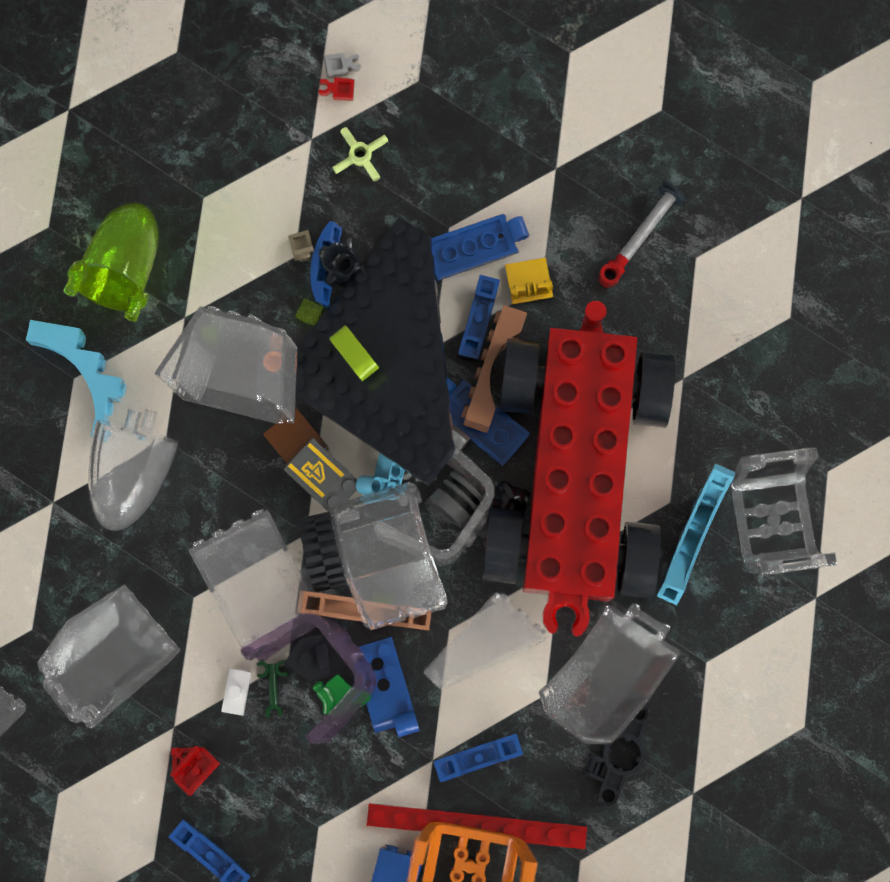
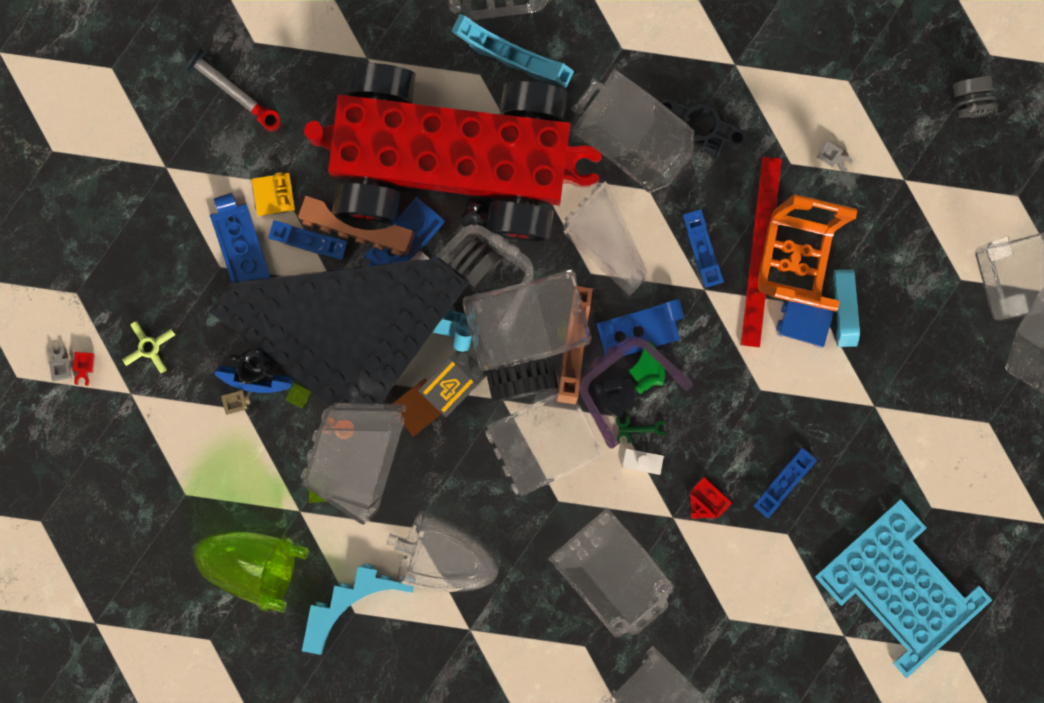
camera: 90 degrees left, 5 degrees up
lime beam [329,325,379,381] -> none

